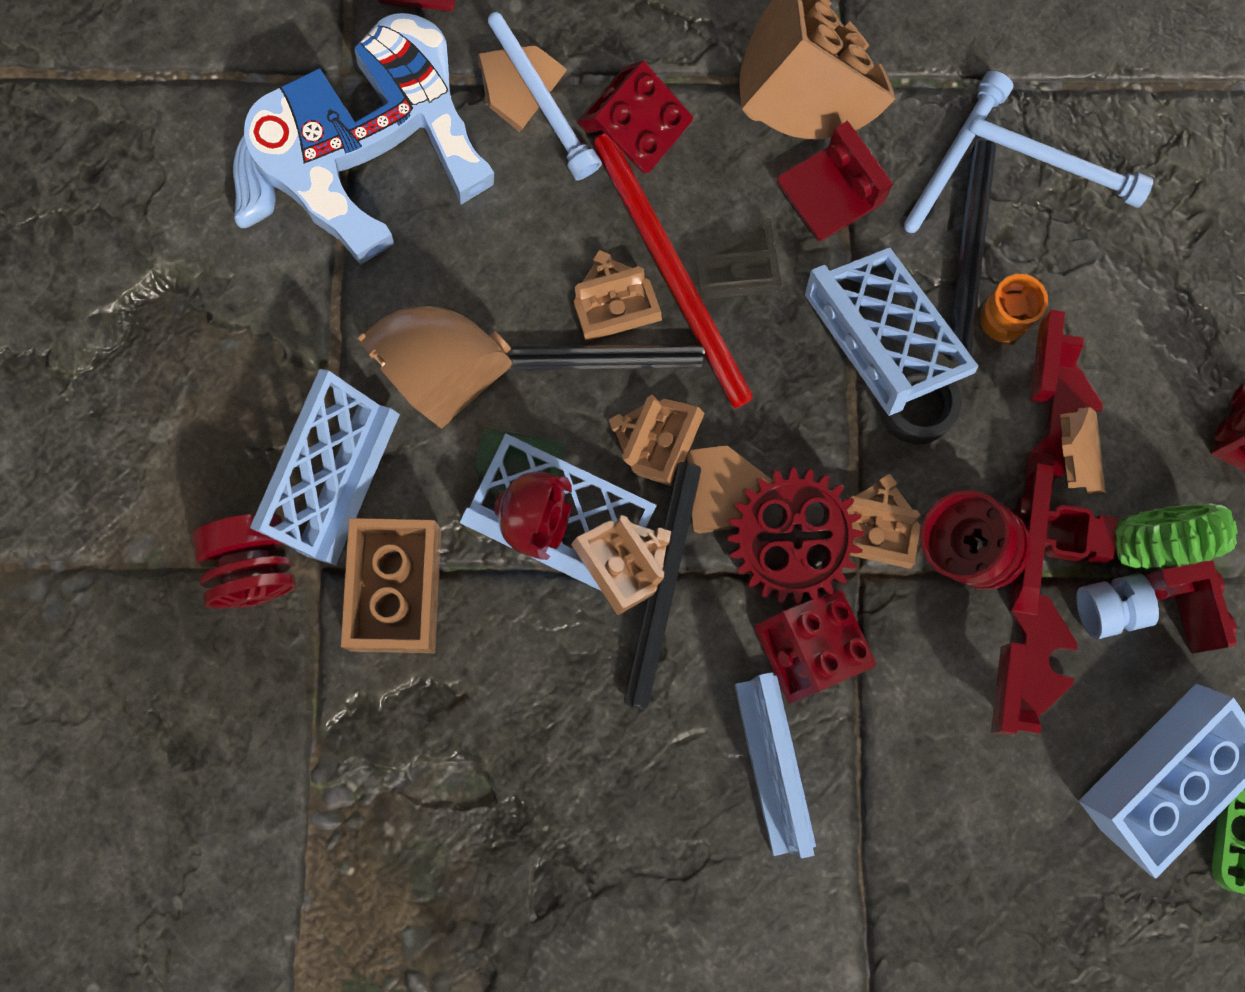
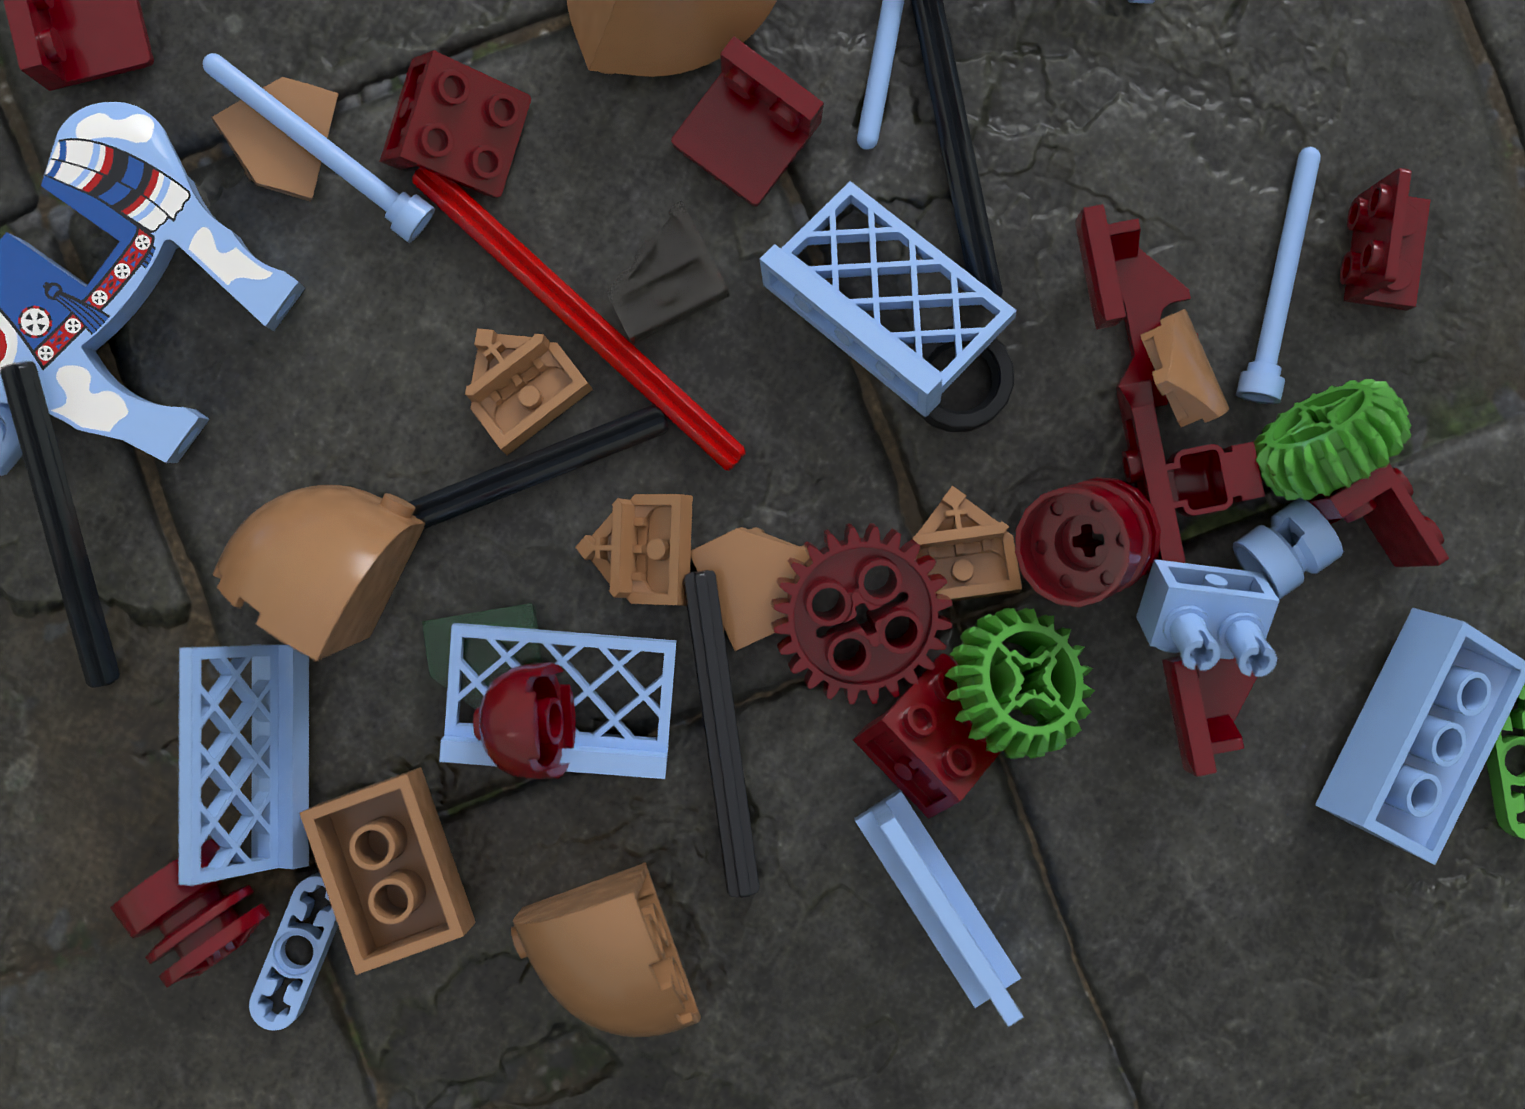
camera: 25 degrees left, 10 degrees up
medium nougat slope [571,515,671,615] -> none
orange wheel [979,274,1048,343] -> none
none -> black axle [0,361,120,688]
none -> light blue beam [249,872,338,1031]
none -> medium nougat brick [511,863,701,1037]
none -> bright green gear [945,608,1096,759]
none -> light blue brick [1136,559,1280,677]
none -> light blue piece [1236,147,1321,404]

